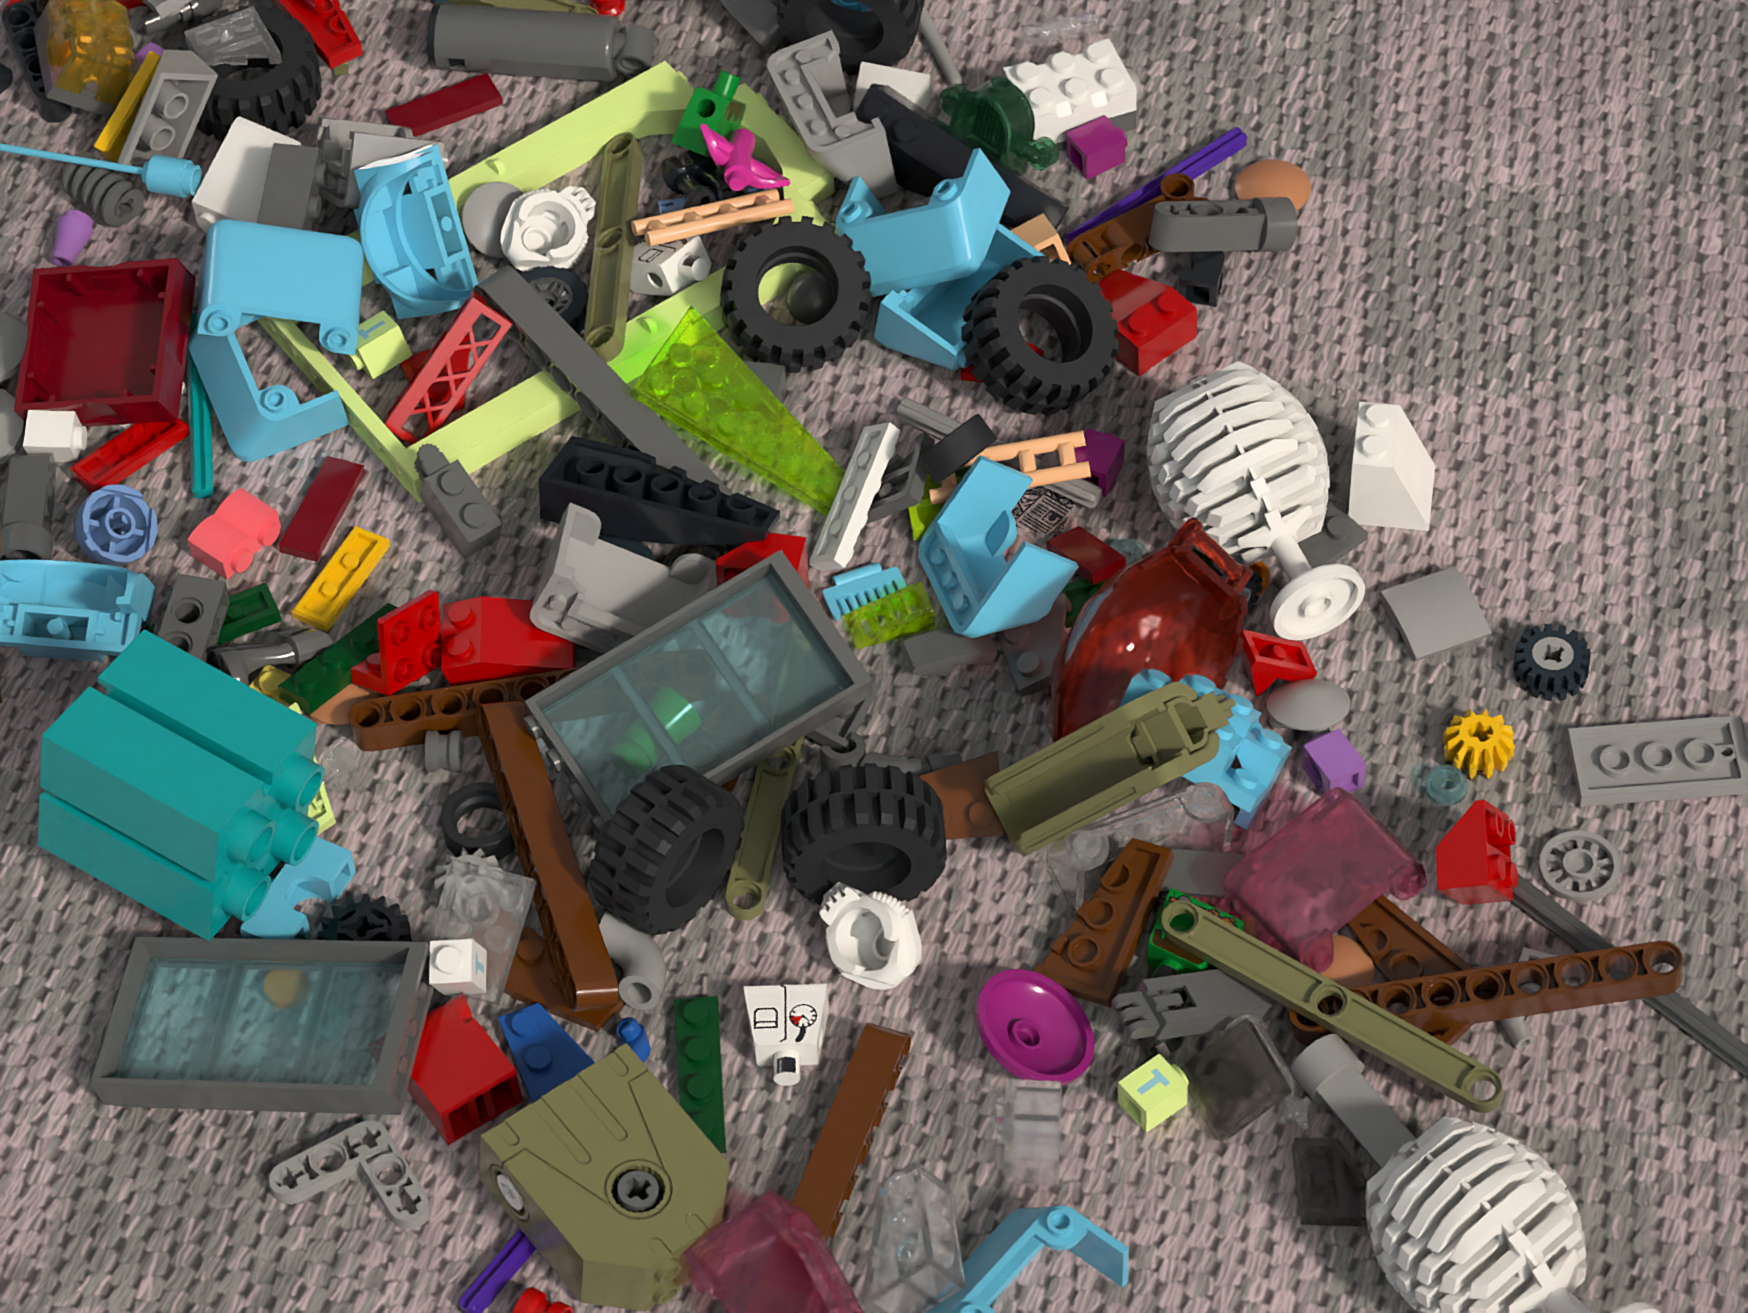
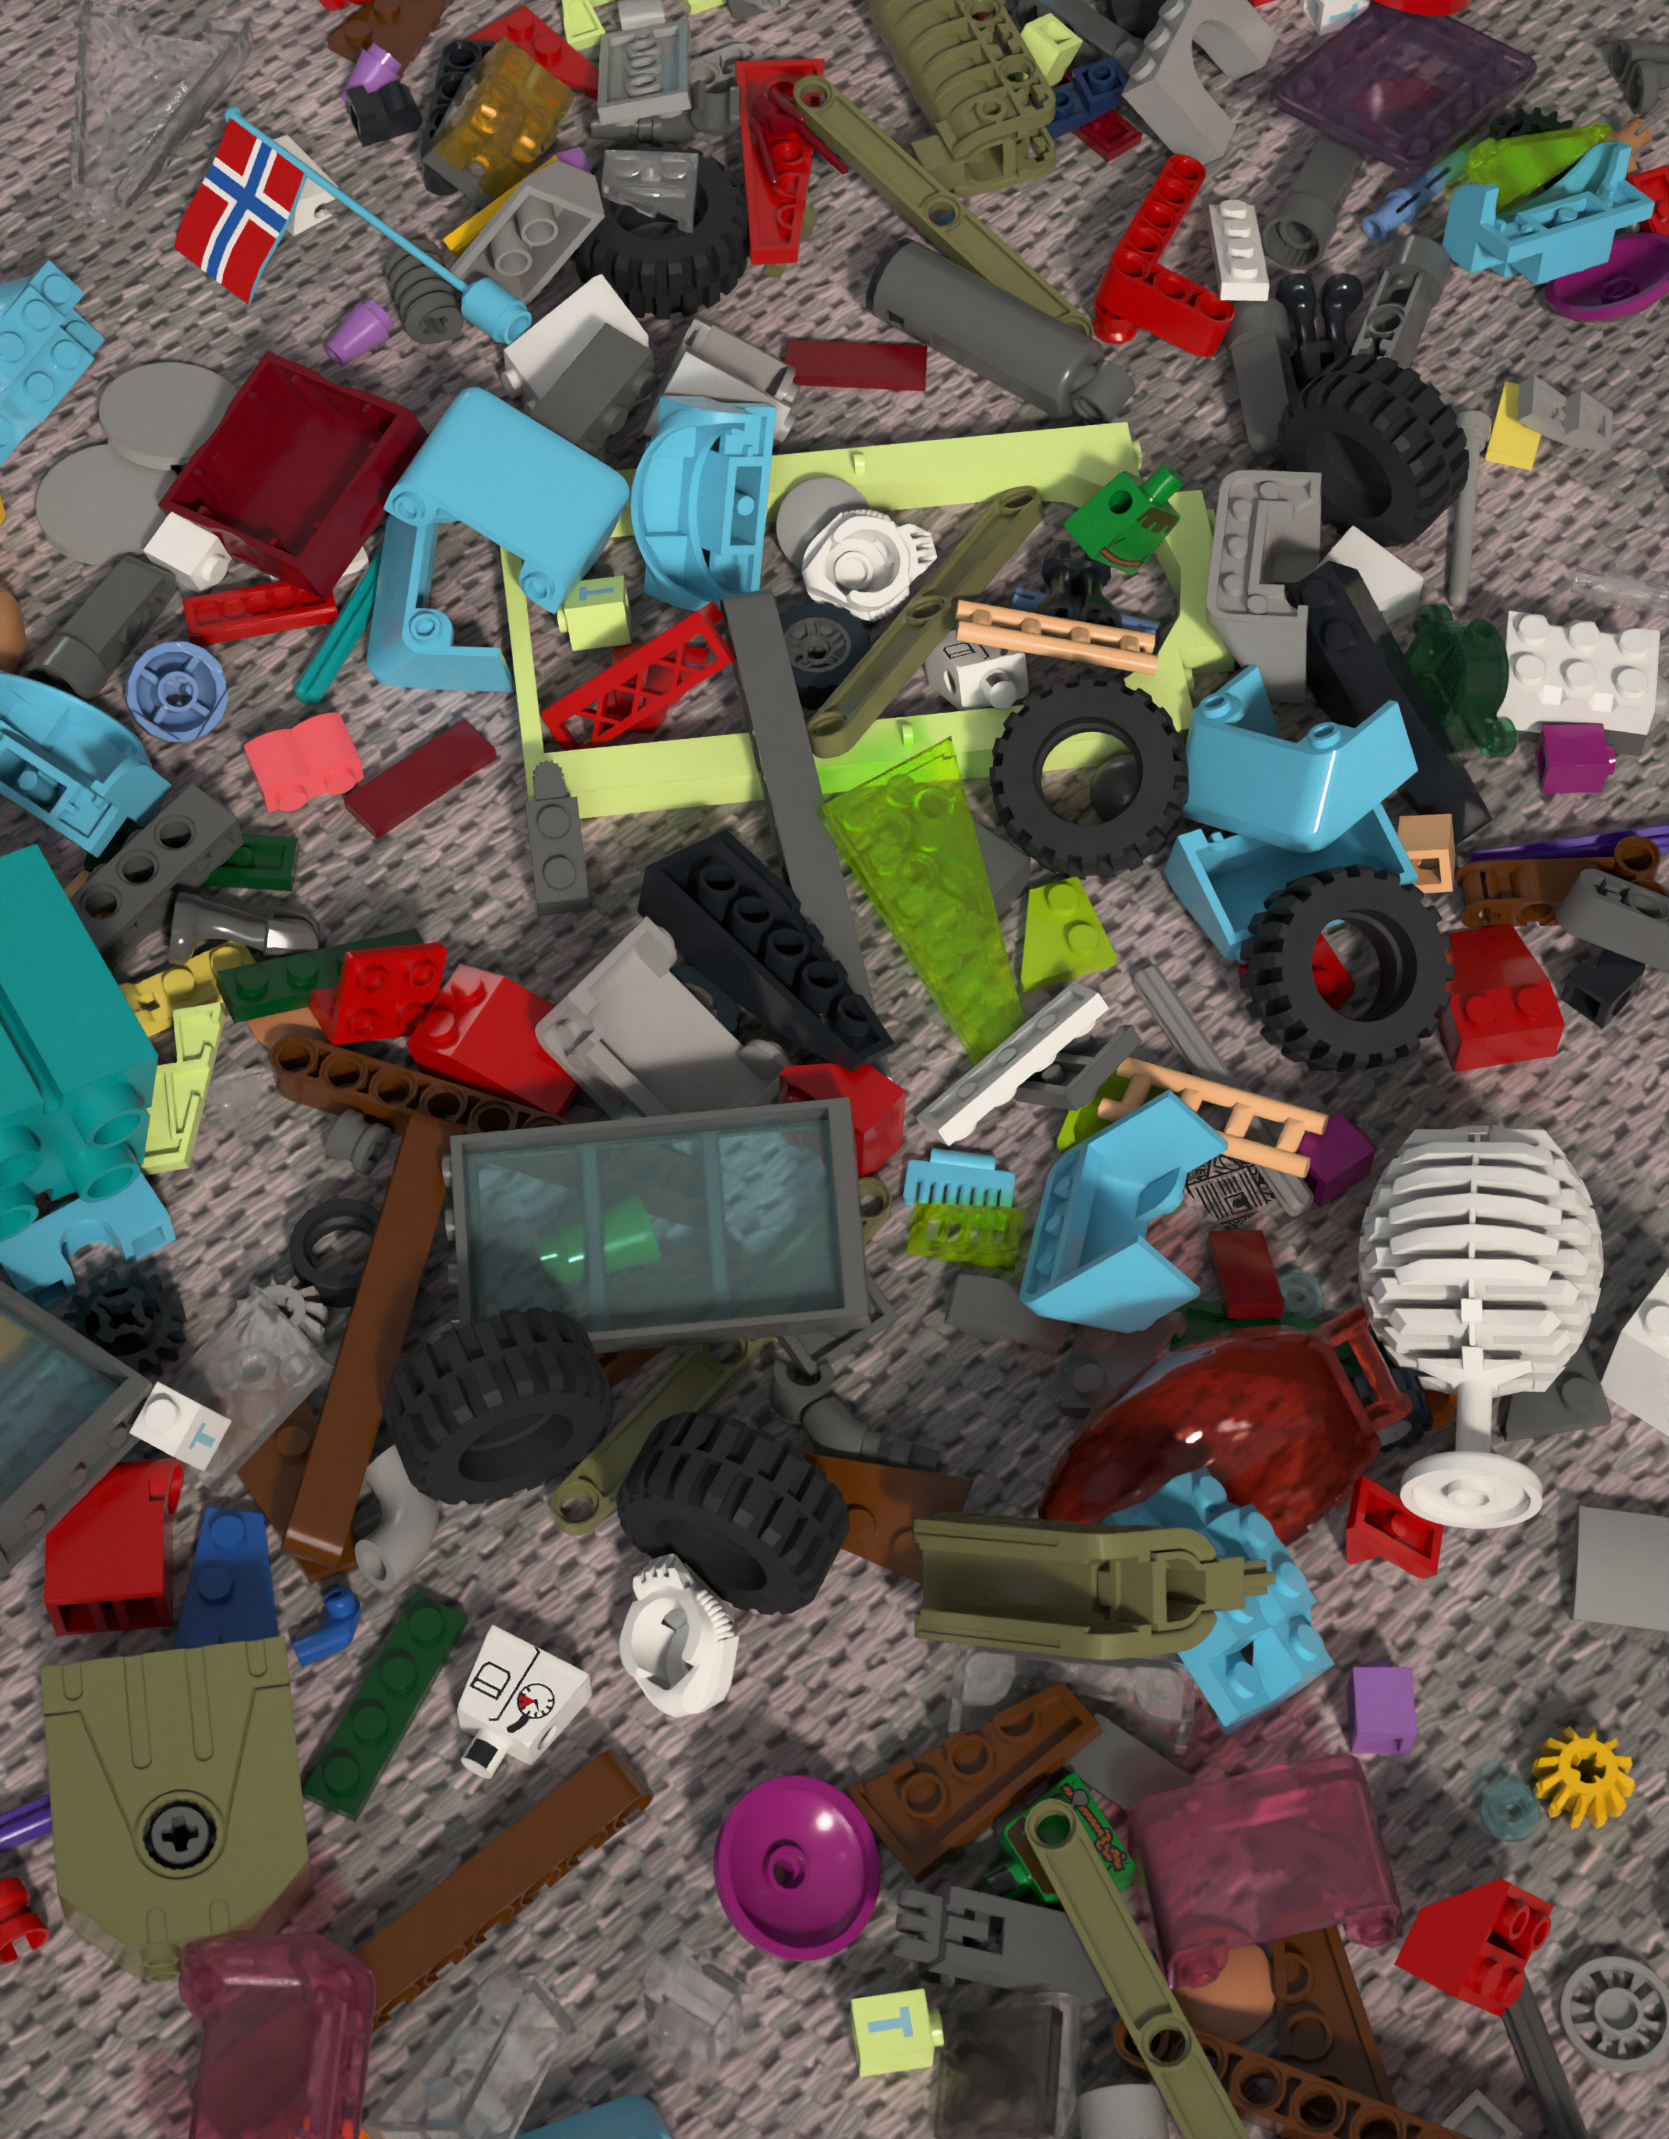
camera: 25 degrees right, 5 degrees up
yellow tile [291,526,391,632] -> none
dark pink plant [699,124,790,191] -> none
black tyre [918,414,997,484] -> none
light grey dish [1266,679,1350,737] -> none
none -> lime wing [1020,877,1117,994]

